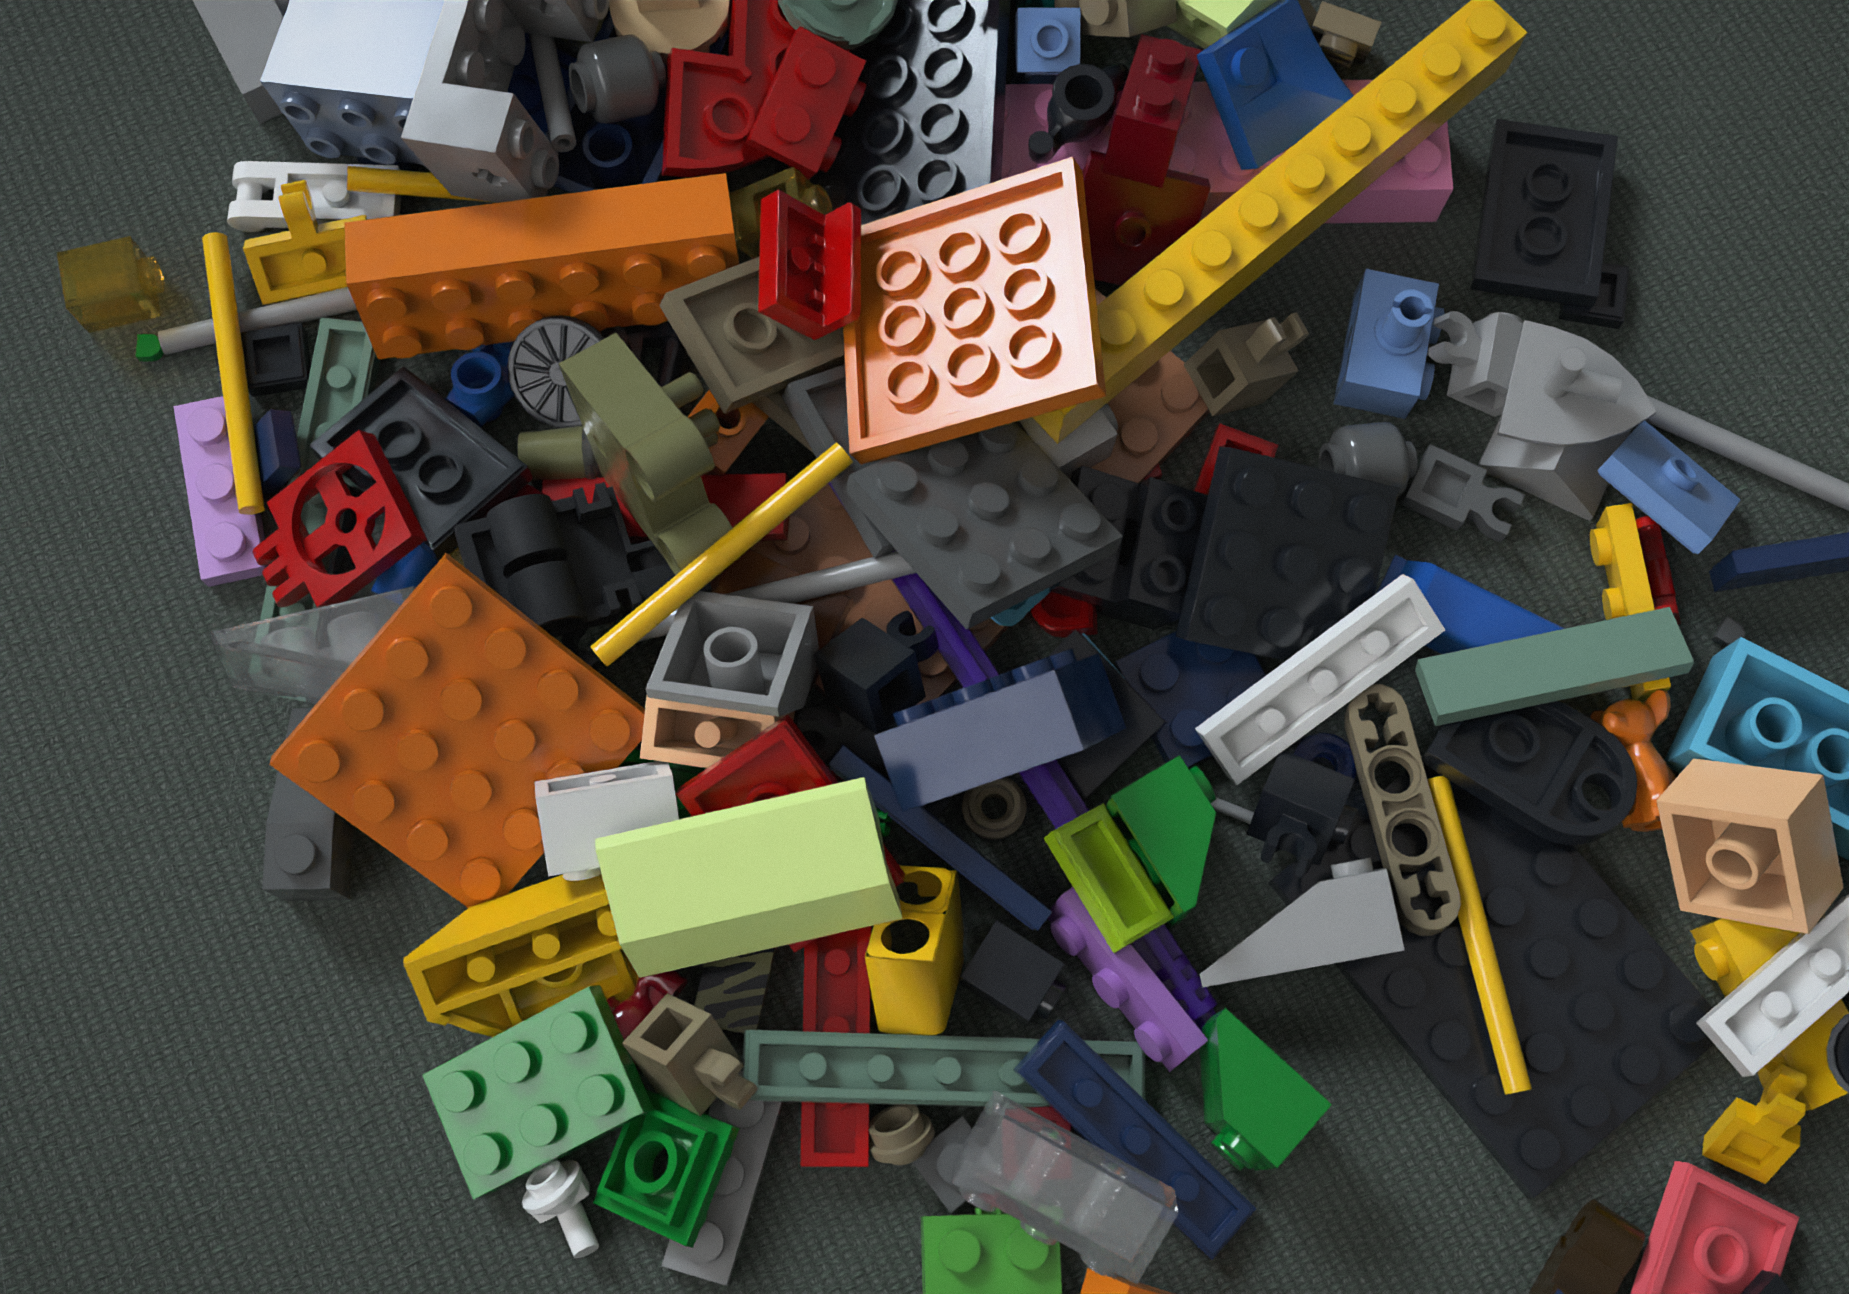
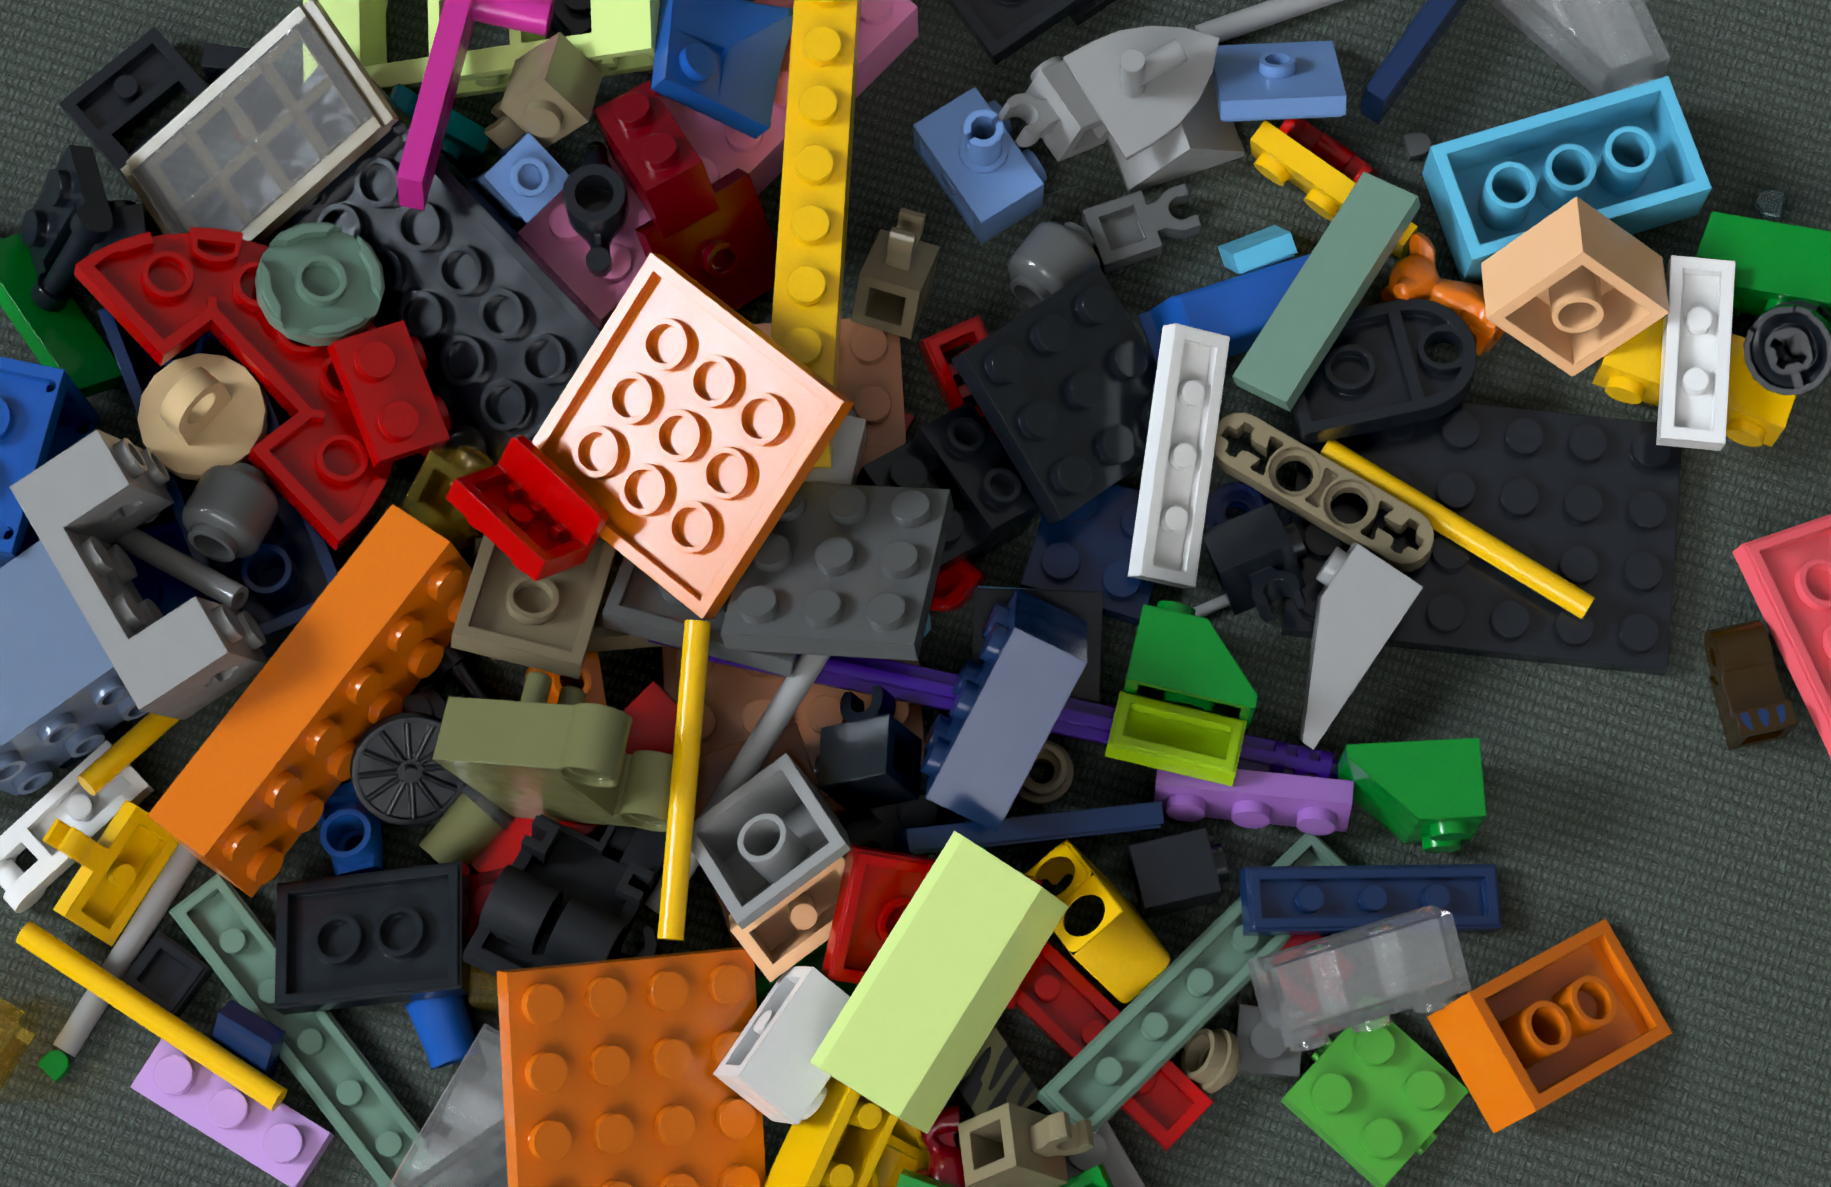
camera: 40 degrees left, 0 degrees up
red piece [252,430,427,611] -> none
yellow plate [1702,1063,1807,1184] -> none
none -> medium azure tile [1218,225,1298,275]

